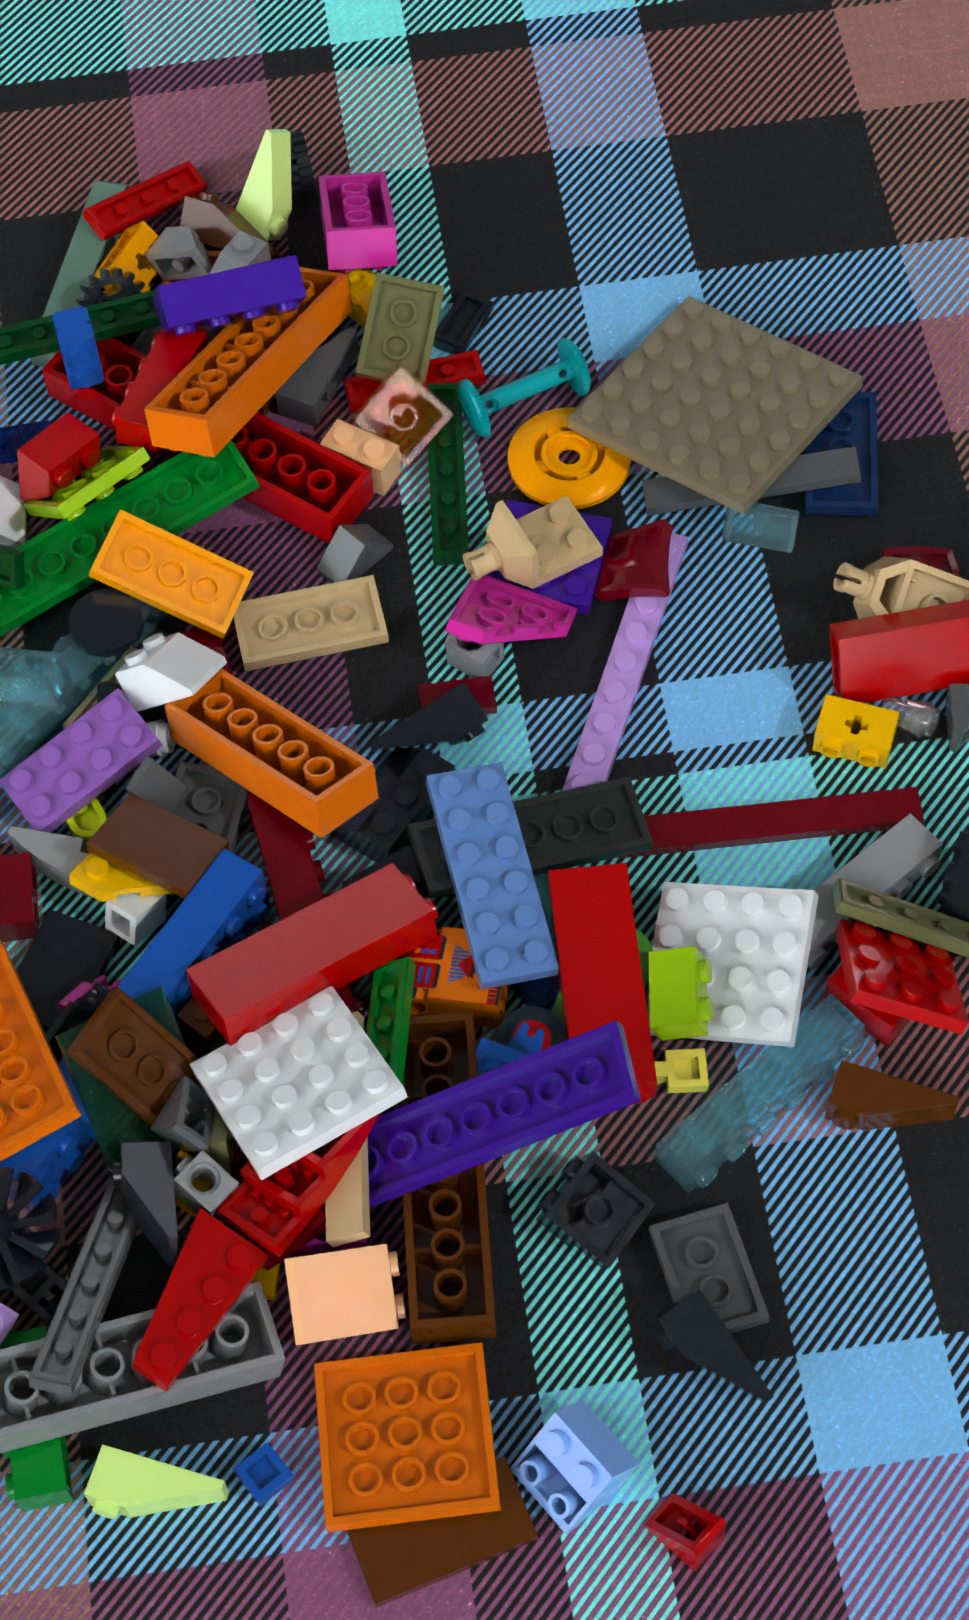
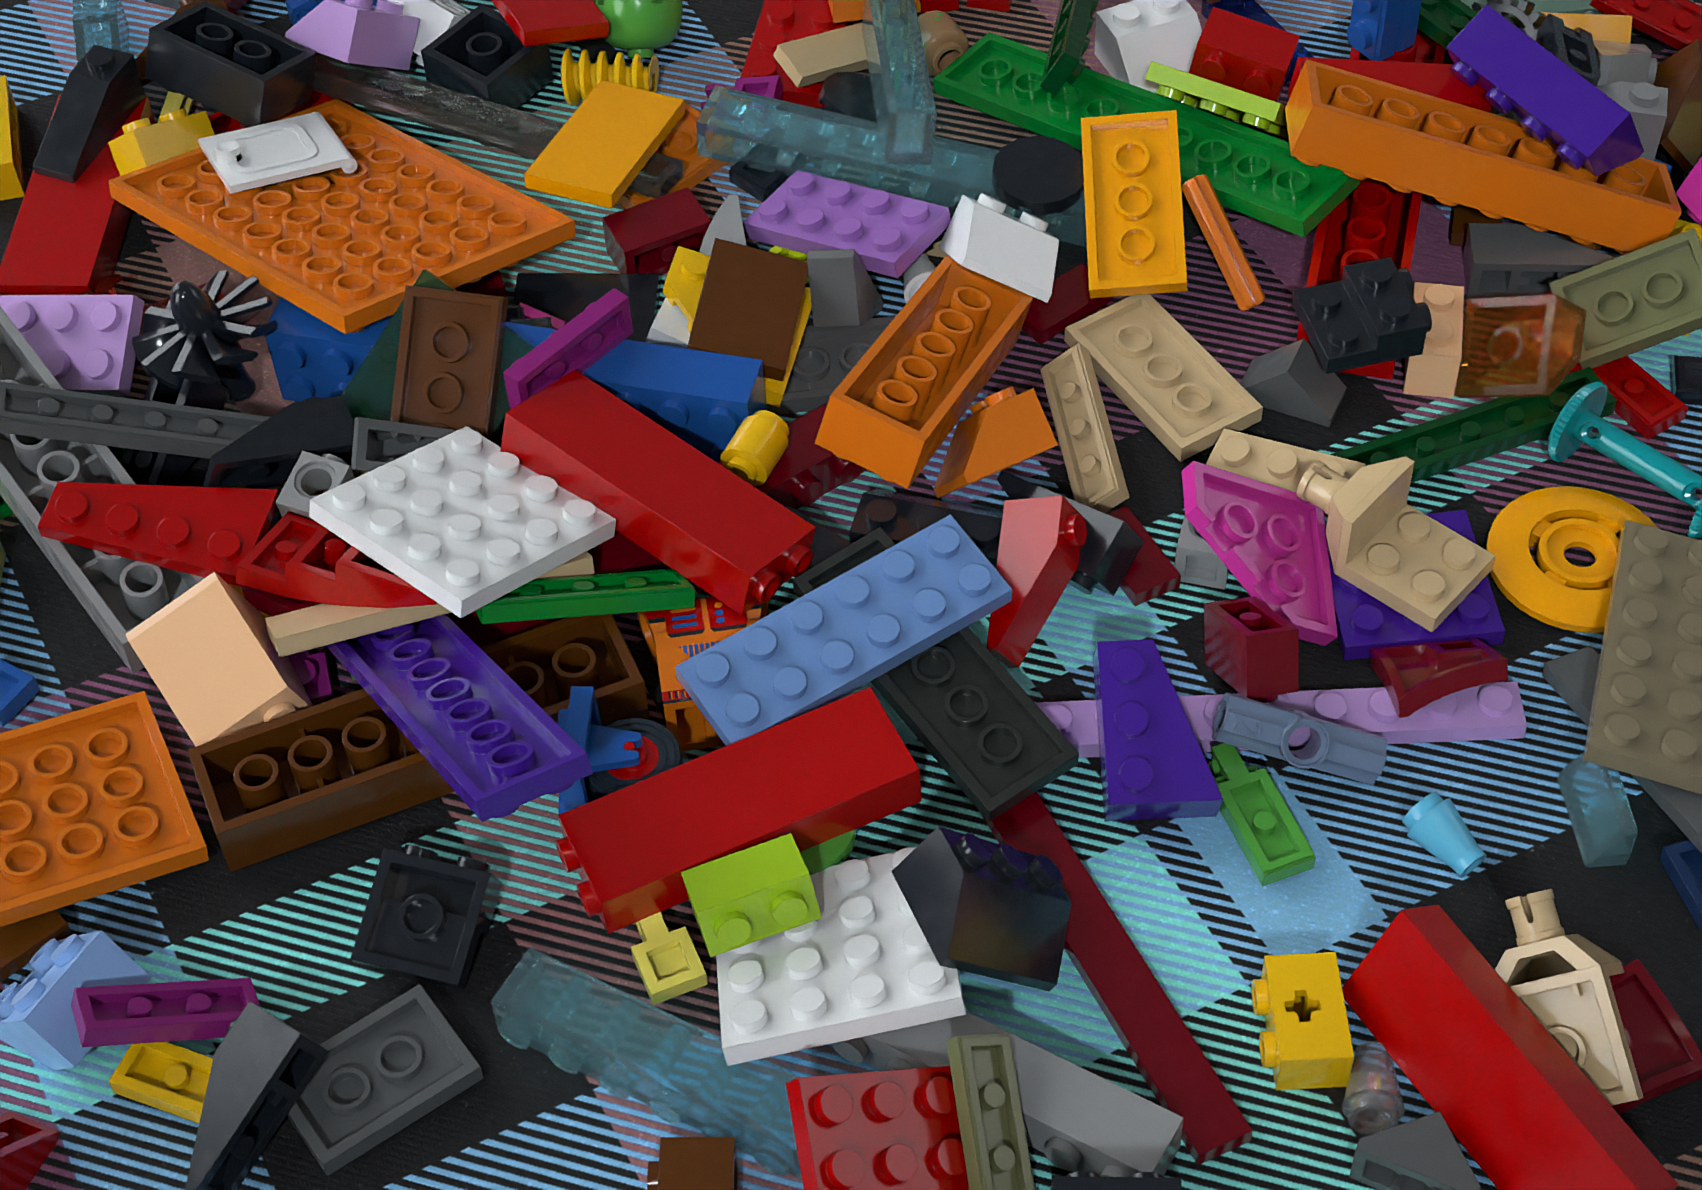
camera: 70 degrees right, 10 degrees down
none -> magenta plate [71,978,260,1047]
none -> yellow plate [108,1042,213,1124]
none -> magenta plate [503,288,633,409]
none -> yellow brick [720,410,789,486]
none -> black slope [891,826,1072,991]
none -> orange slope [934,386,1058,498]
none -> red slope [986,495,1087,668]
none -> tan tile [1040,343,1130,513]
none -> dark purple wedge [1093,639,1223,822]
none -> orange axle [1182,174,1265,311]
none -> dark red brick [1204,596,1299,703]
none -> tan plate [1206,428,1366,492]
none -> bright green hinge [1209,743,1316,887]
none -> sand blue piece [1212,692,1388,785]
none -> black plate [1292,257,1432,374]
none -> medium azure cone [1402,792,1487,878]
none -> black plate [1536,14,1601,86]

